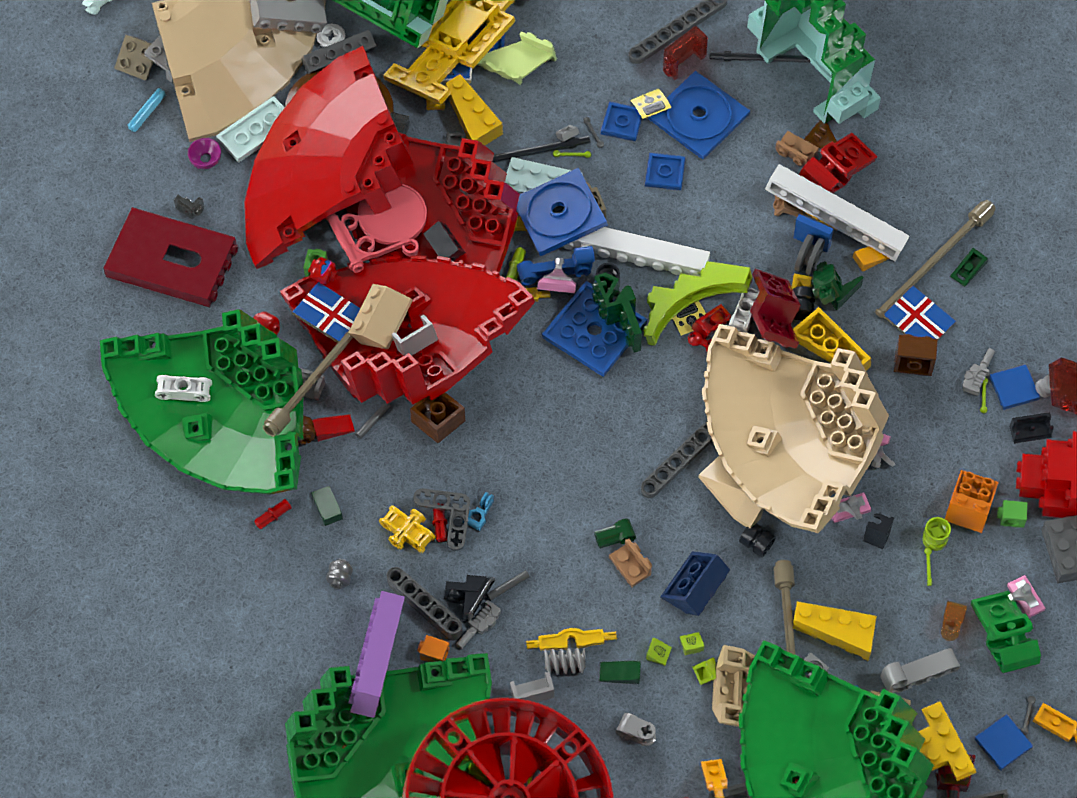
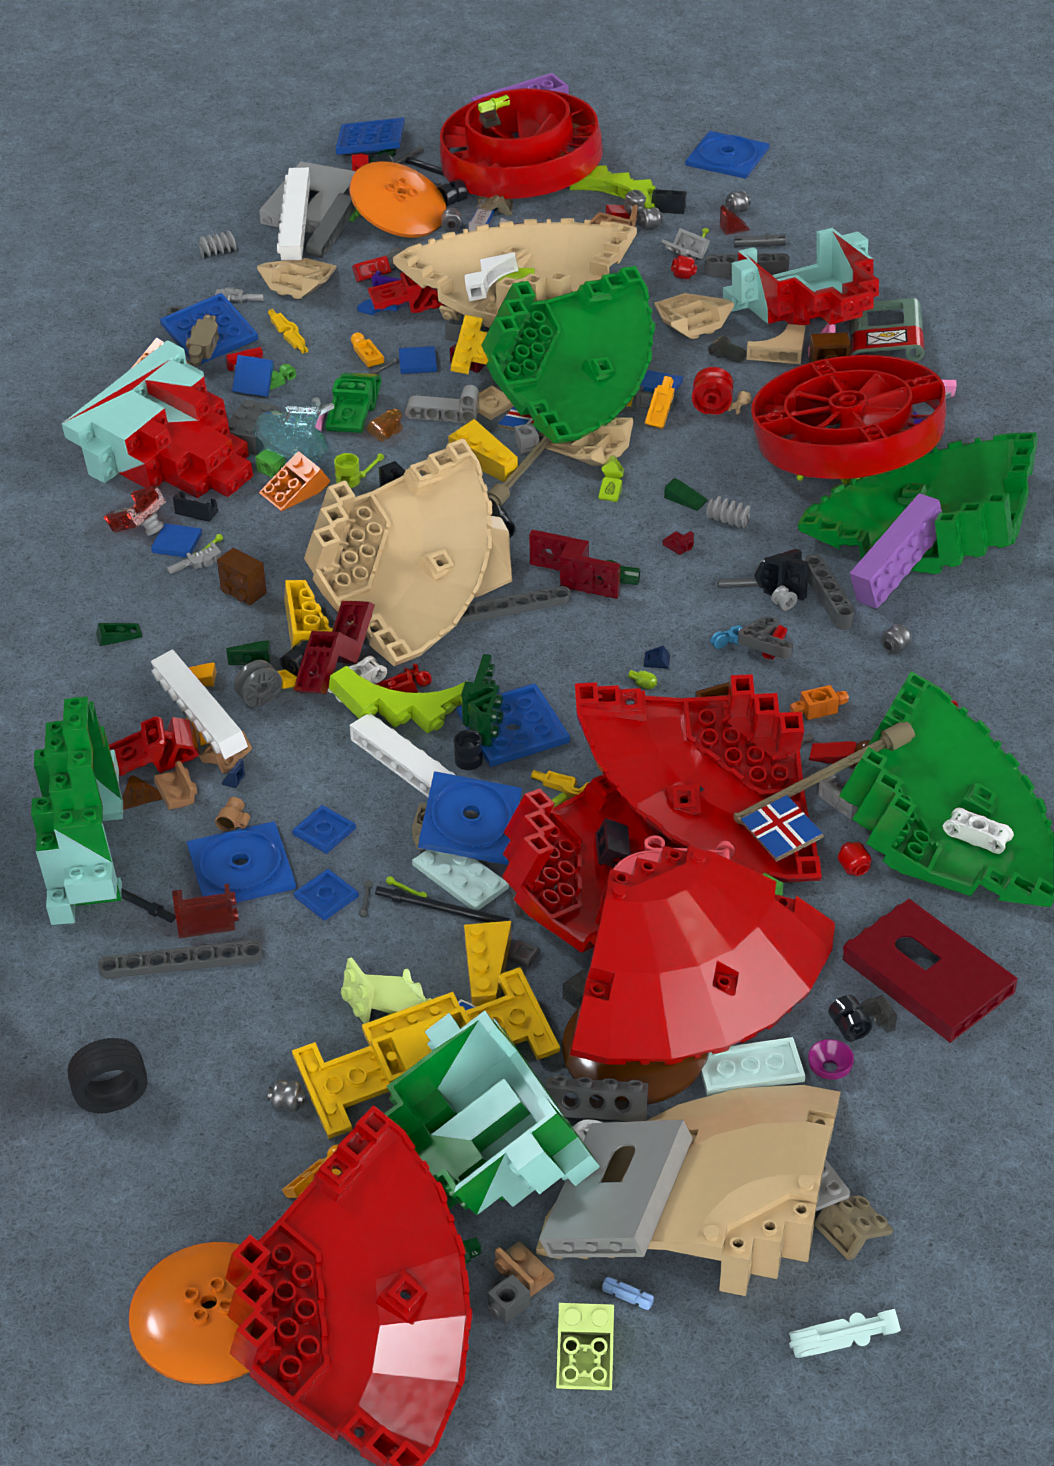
camera: 150 degrees left, 20 degrees down
medium azure axle [128,88,166,132] -> none
red head [308,257,338,285] -> none
slope [311,486,343,526] -> none
tan slope [348,284,413,349] -> none
yellow axle [379,506,436,553] -> none
light grey panel [391,315,438,356] -> none
orange brick [418,635,450,662] -> none
light grey panel [510,672,554,702] -> none
blue piece [517,246,595,285] -> none
yellow piece [526,628,617,651] -> none
bright pink piece [537,258,576,293] -> none
light grey tile [555,125,579,141] -> none
medium nougat bracket [609,539,652,587] -> none
light grey piece [616,713,656,746] -> none
sticker [630,89,672,119] -> none
lime slope [646,638,672,666] -> none
dark blue slope [660,551,730,616] -> none
blue tile [793,214,833,252] -> none
dark green hinge [811,261,843,305] -> none
flag [875,200,996,340] -> none
none -> medium nougat piece [215,797,251,832]
none -> dark blue slope [221,759,245,788]
none -> clear light blue bracket [255,406,328,463]
none -> dark red bracket [529,529,620,599]
none -> lime cylinder [628,670,657,689]
none -> dark blue slope [643,645,670,669]
none -> dark red bracket [663,531,694,555]
none -> light grey wheel [771,586,797,611]
none -> orange piece [790,685,849,720]
none -> black wheel [828,995,873,1042]

